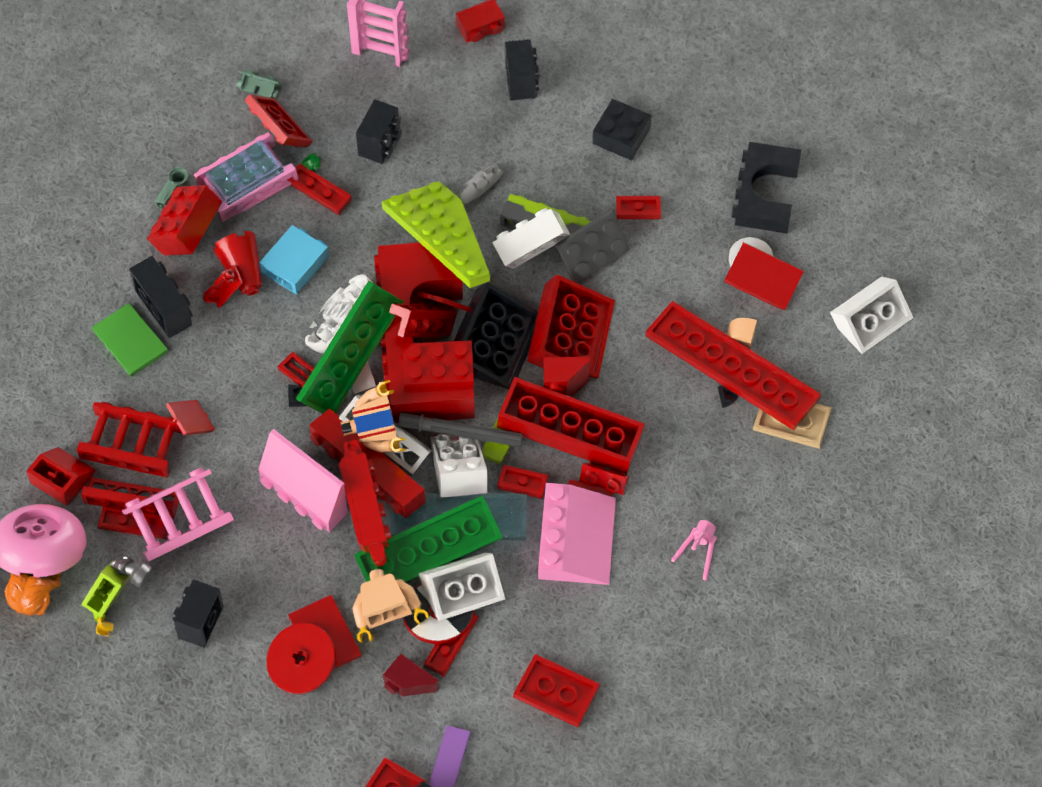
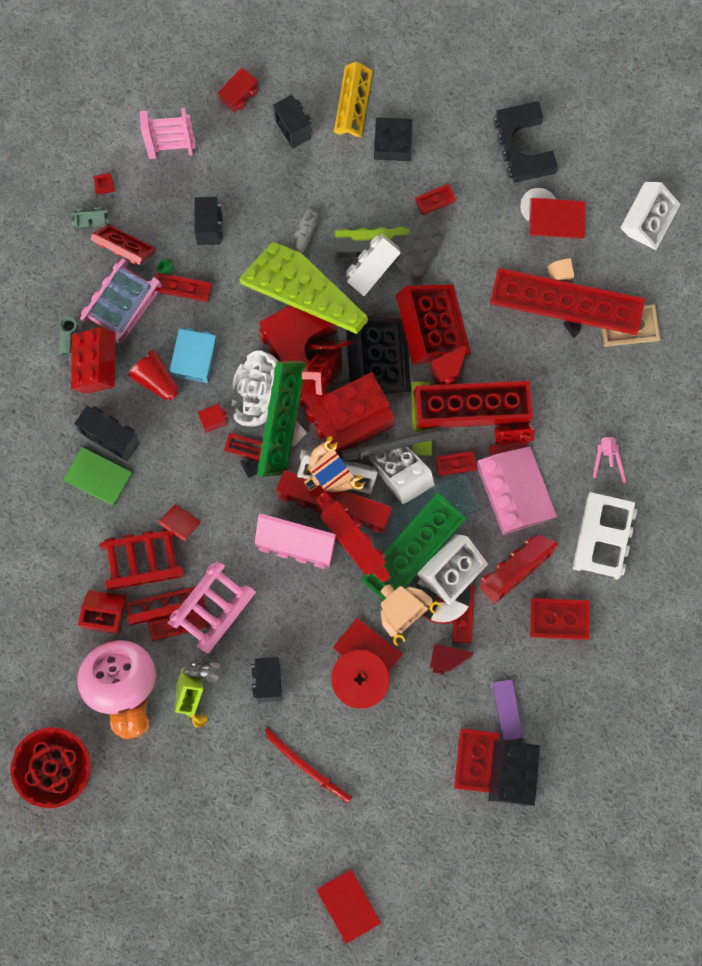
camera: 25 degrees left, 15 degrees up
red hinge [203,265,243,309] -> none
none -> red tile [93,173,115,195]
none -> red brick [197,404,228,433]
none -> red sword [265,728,352,803]
none -> yellow fence [334,62,373,137]
none -> red slope [479,535,559,604]
none -> white window [572,492,637,580]

